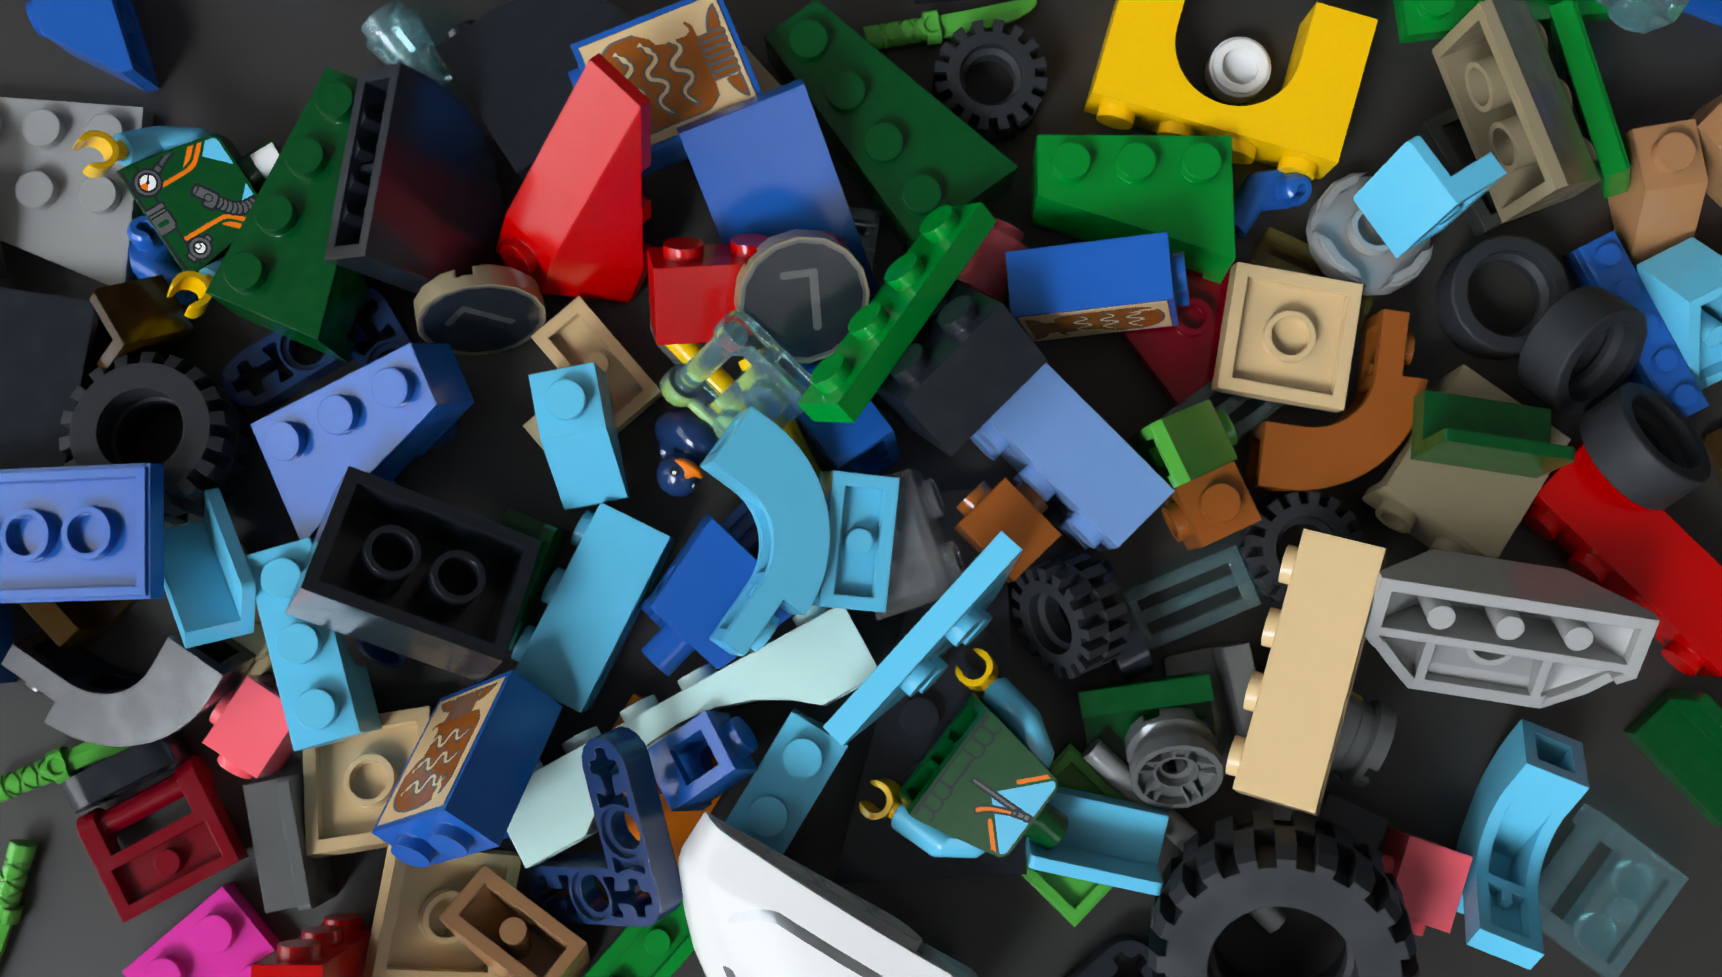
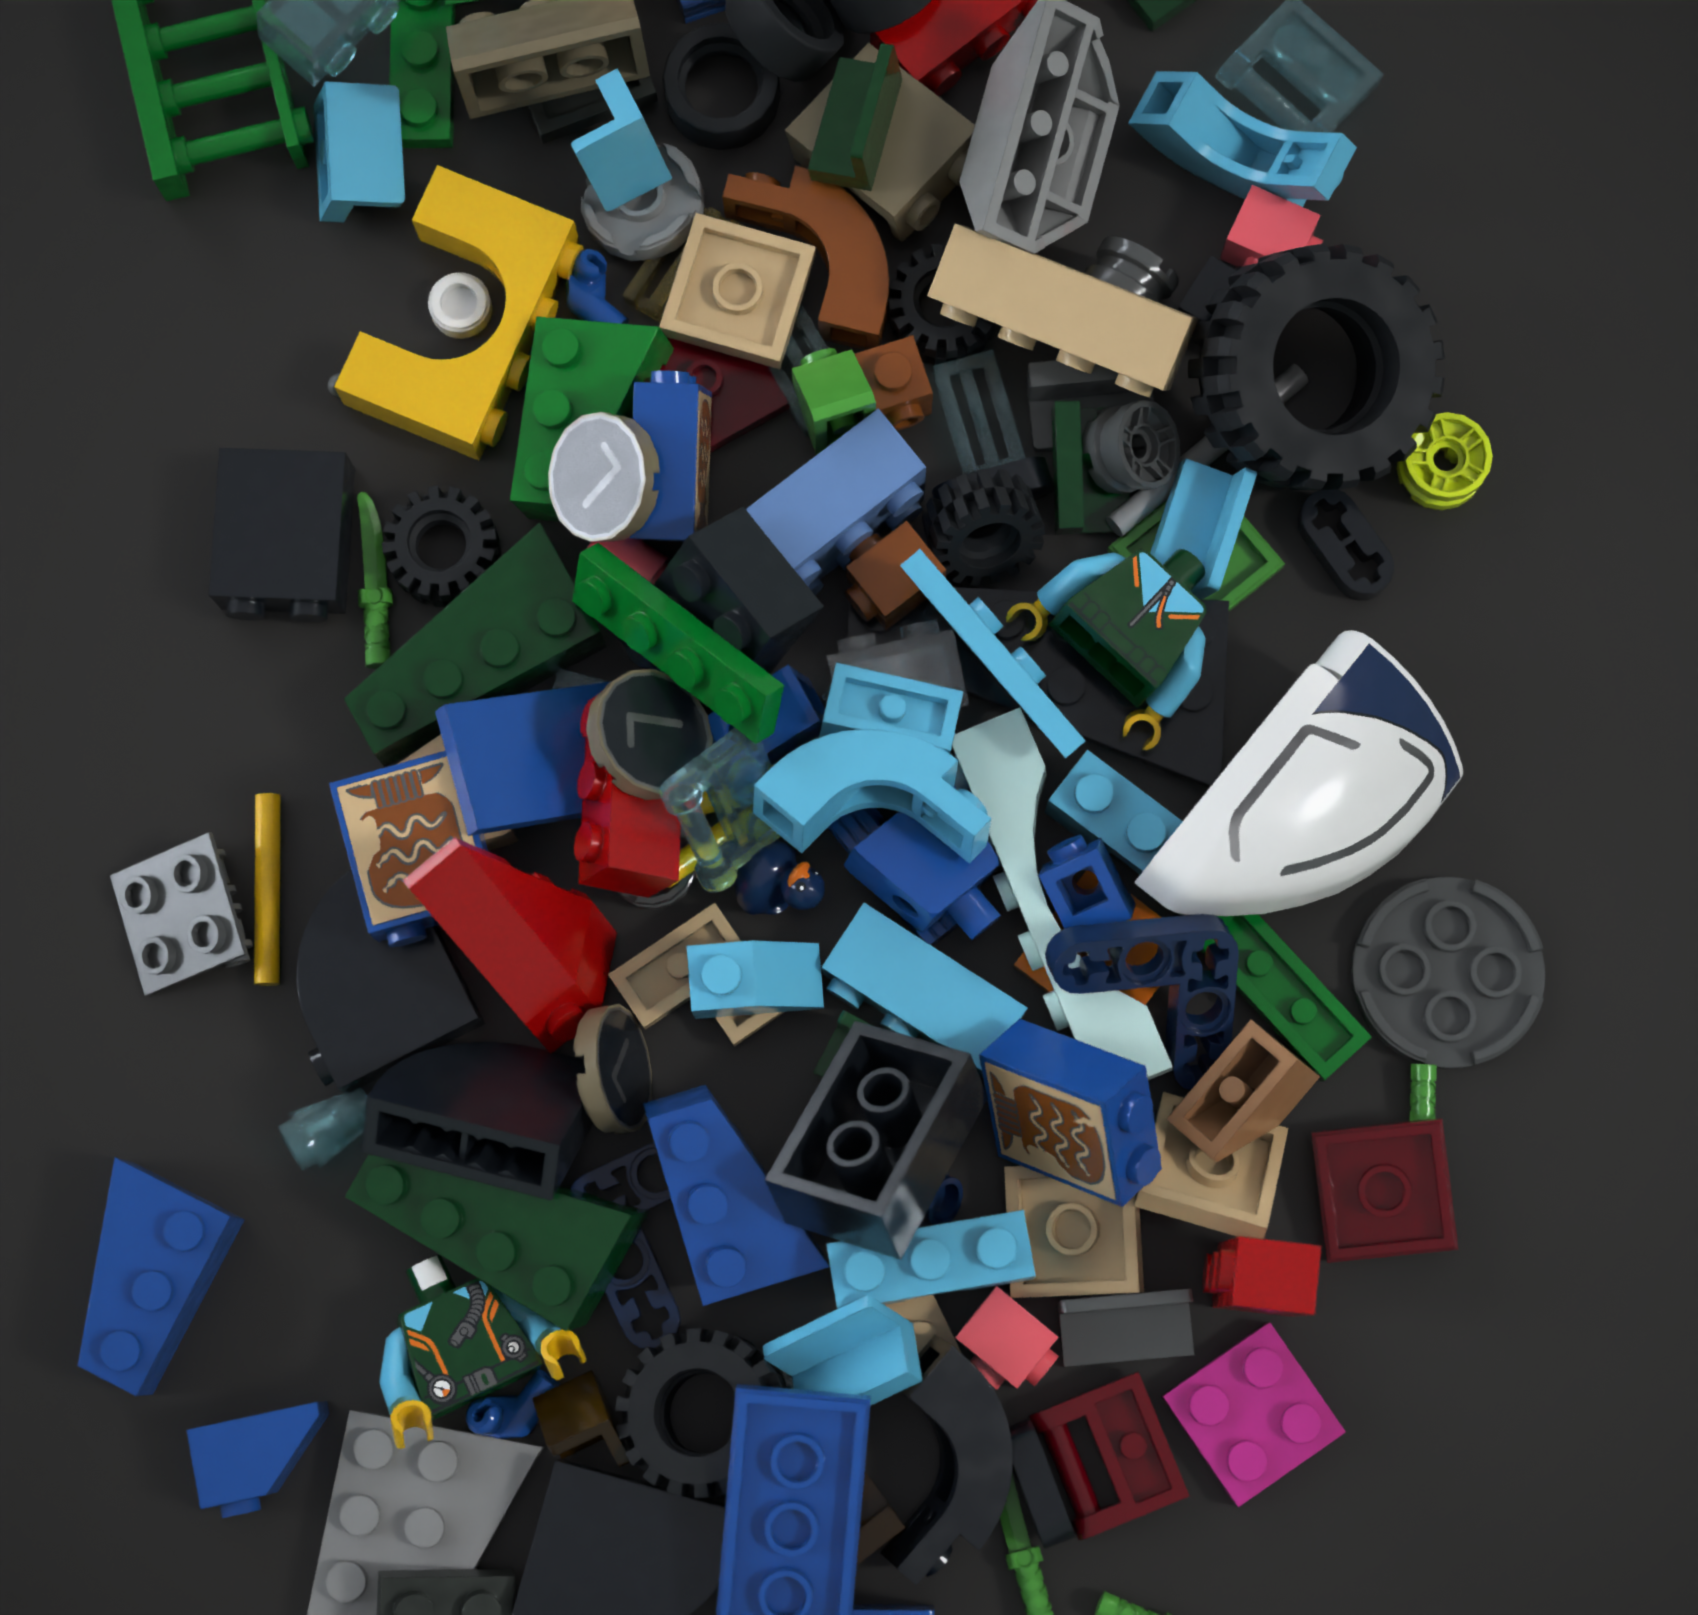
camera: 80 degrees left, 5 degrees down
none -> tile [548,412,660,542]

